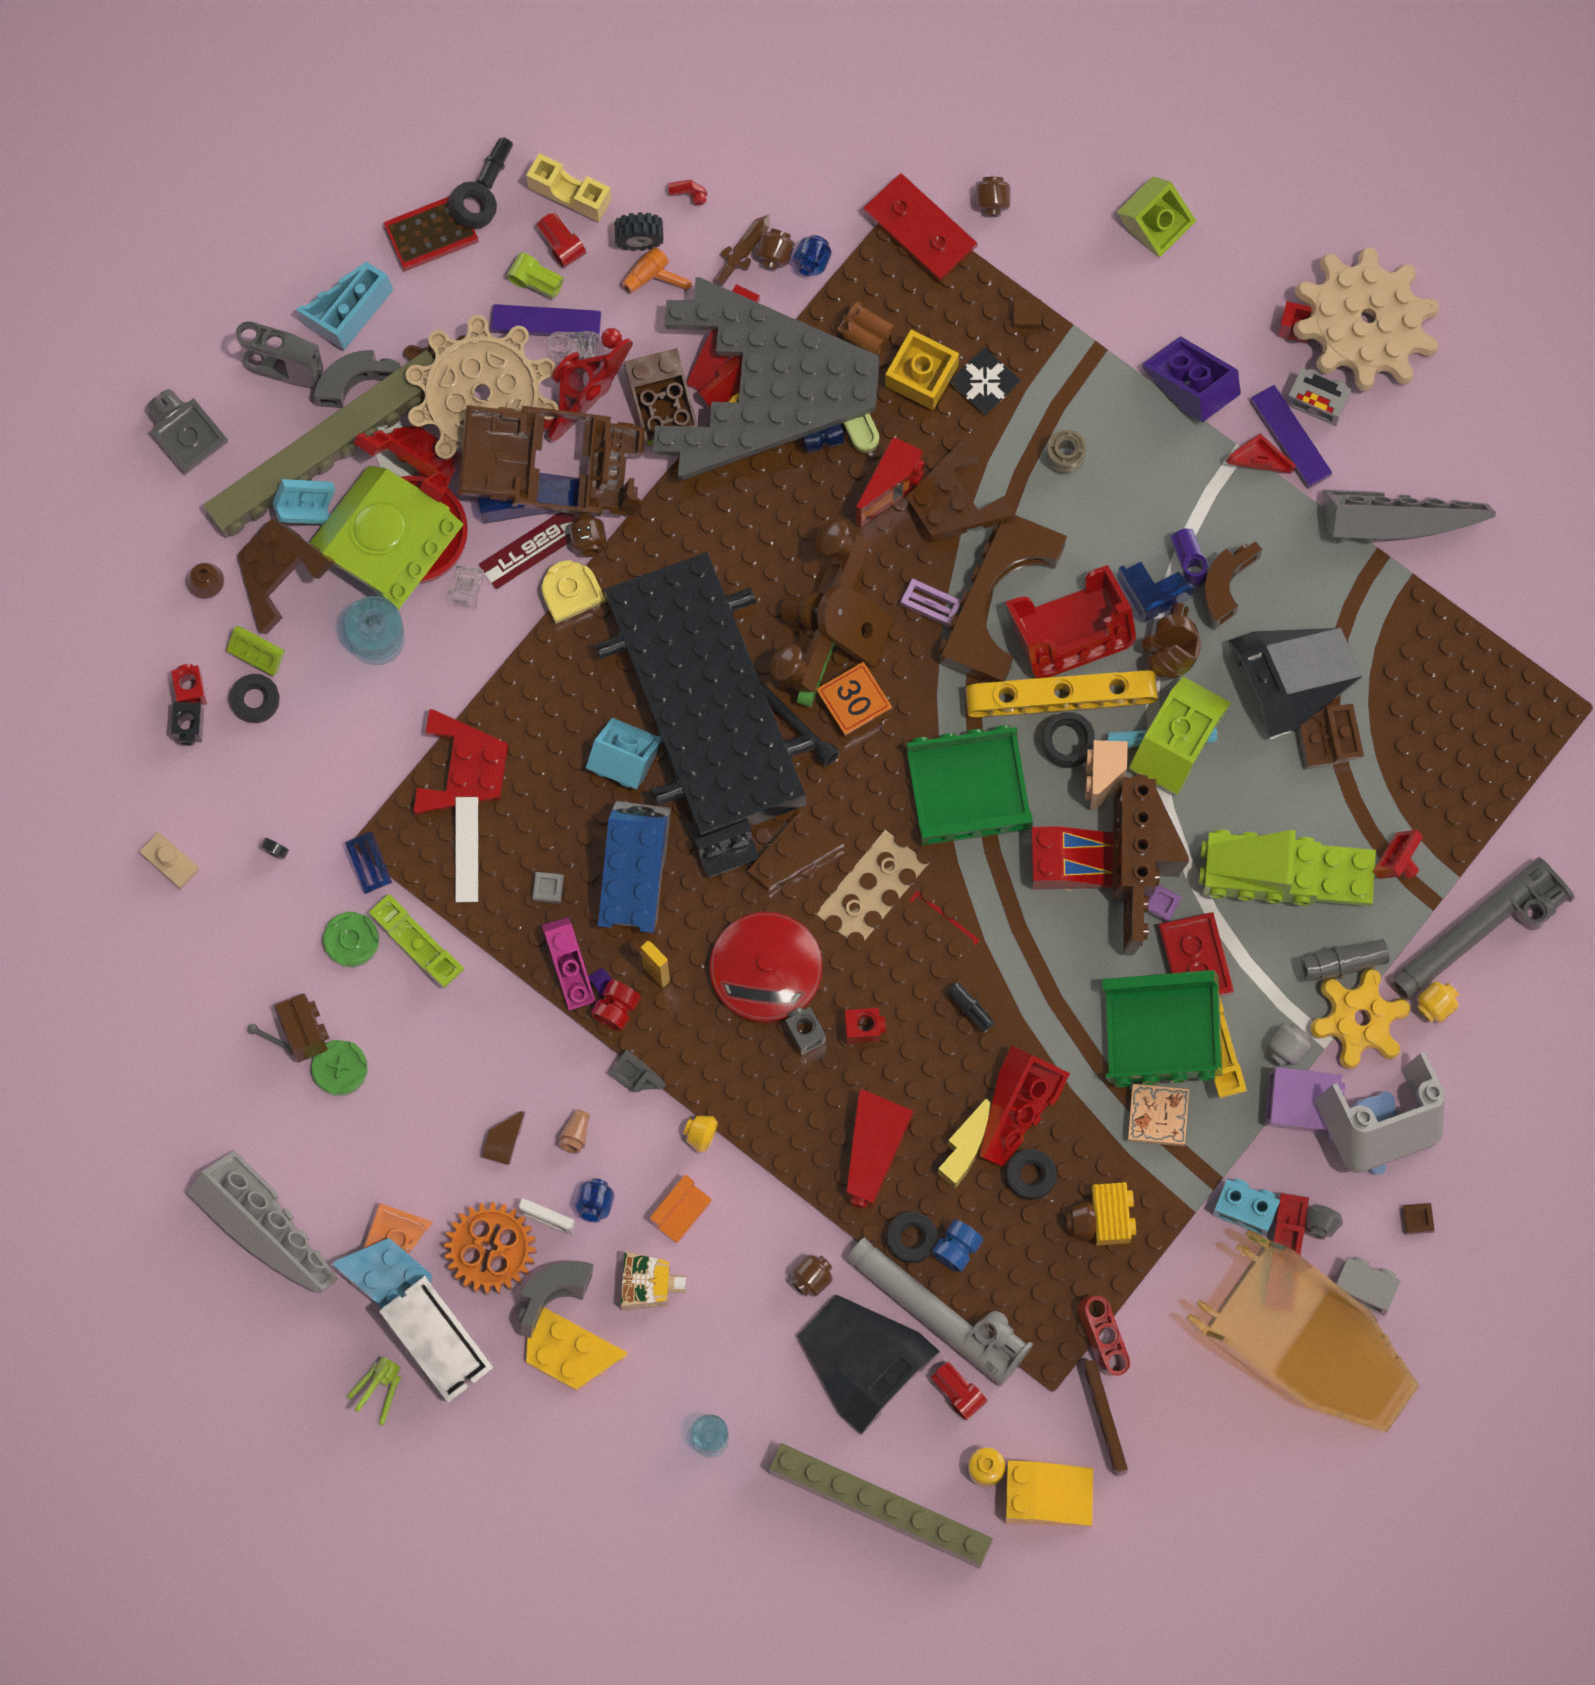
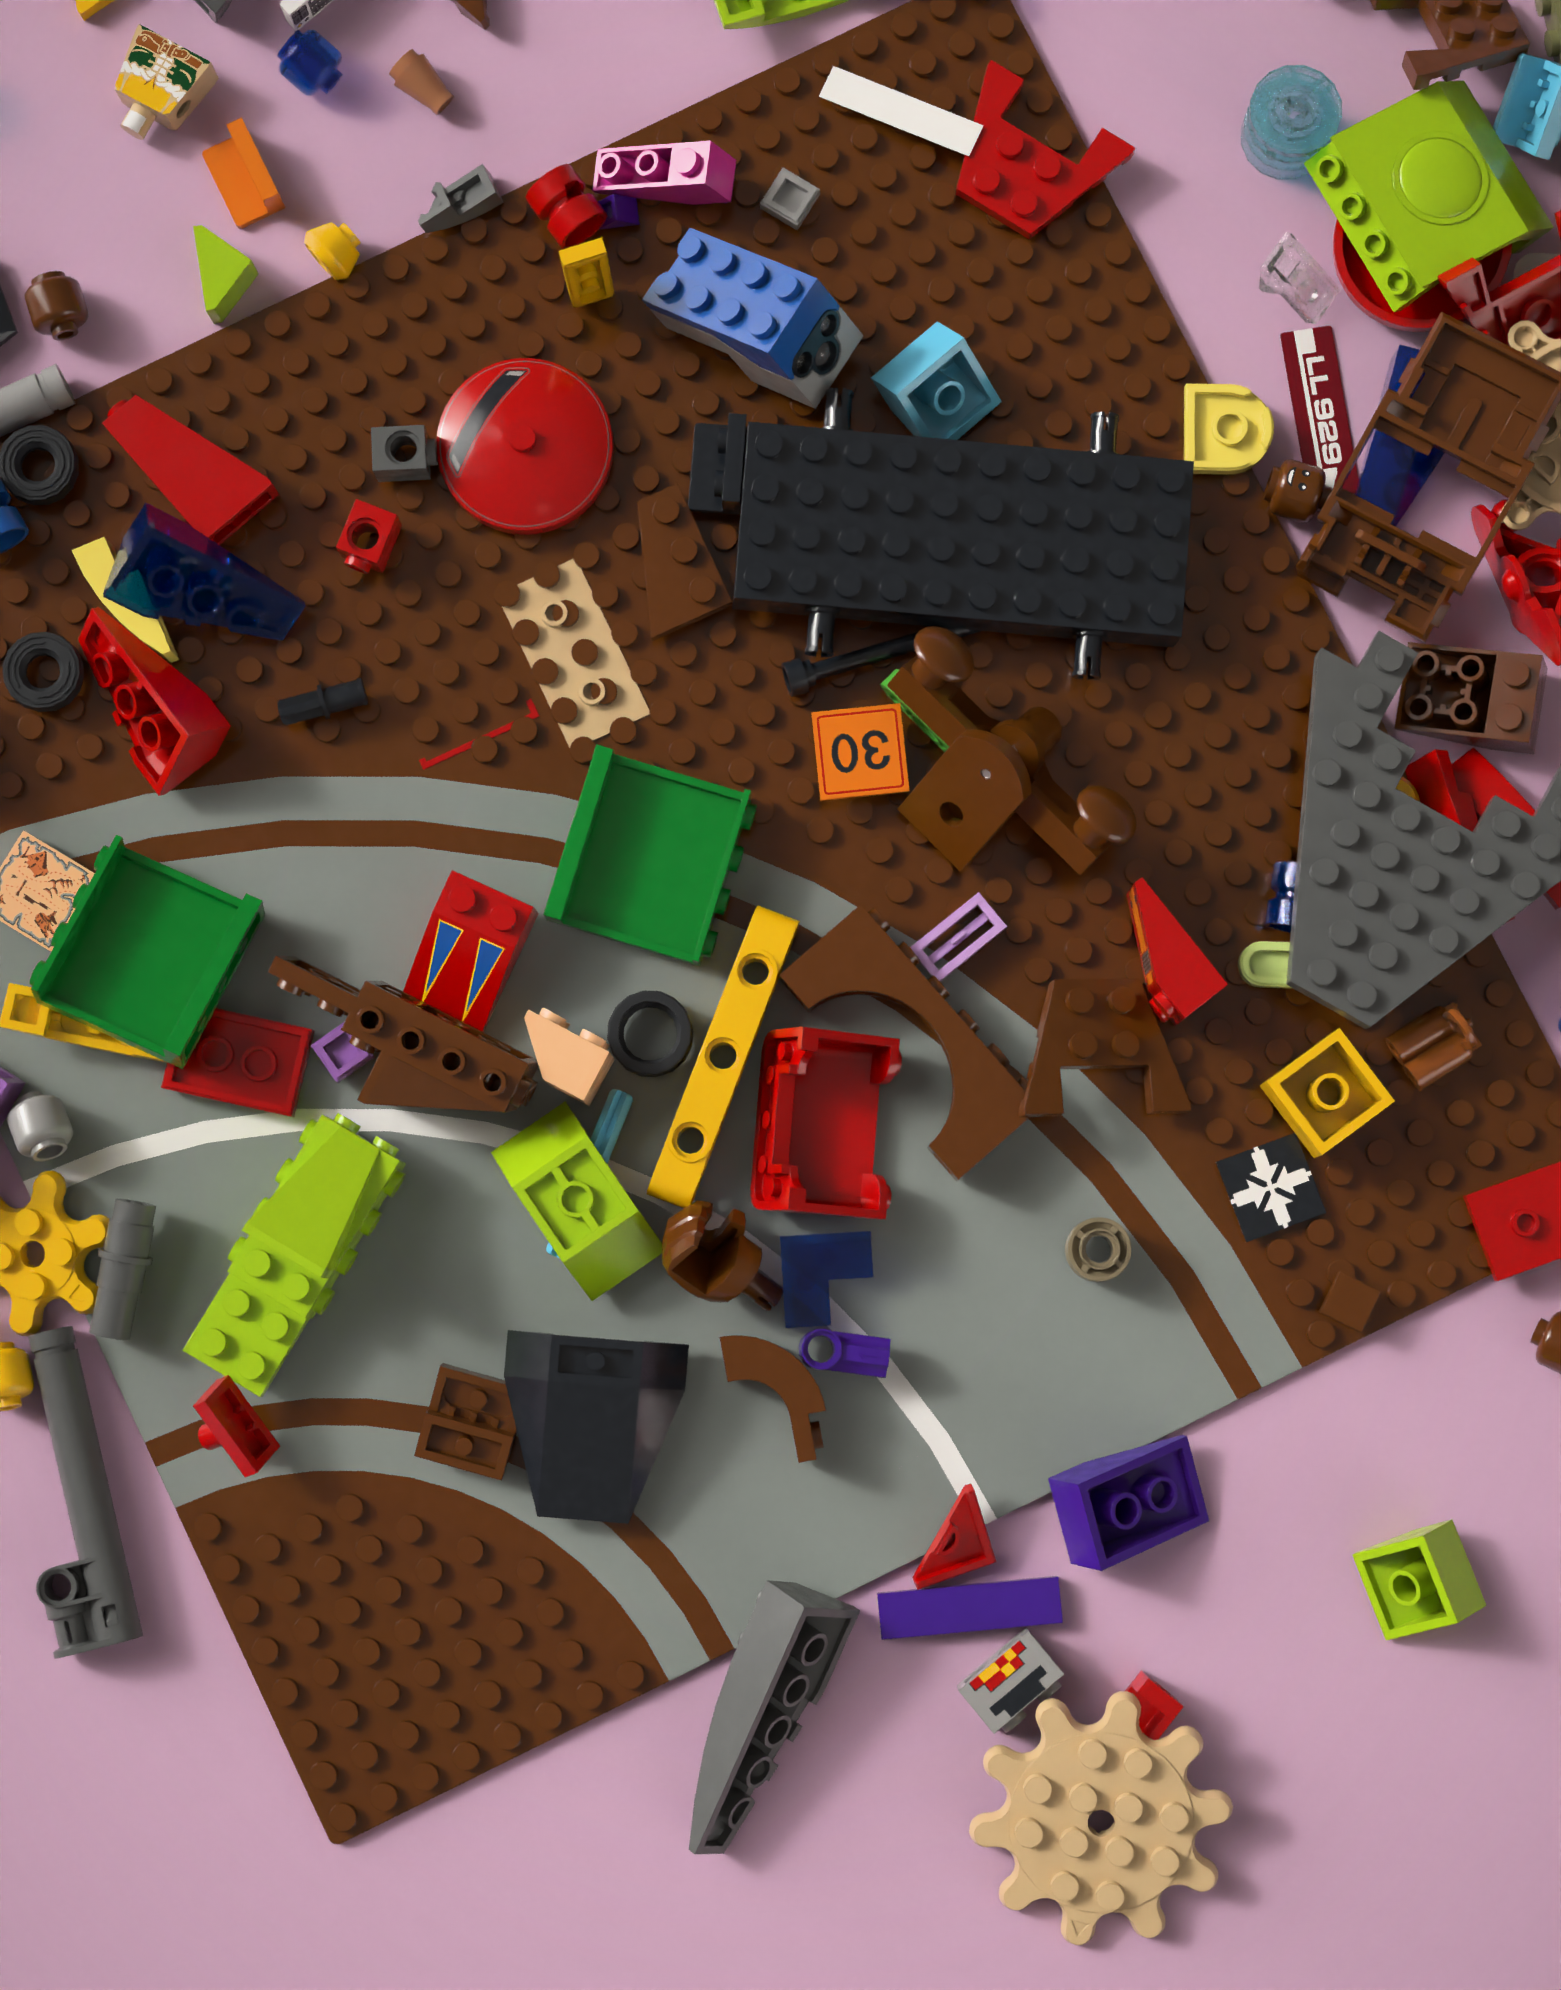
camera: 120 degrees right, 10 degrees up
none -> clear blue wedge [103,502,306,641]
none -> lime slope [193,225,259,324]

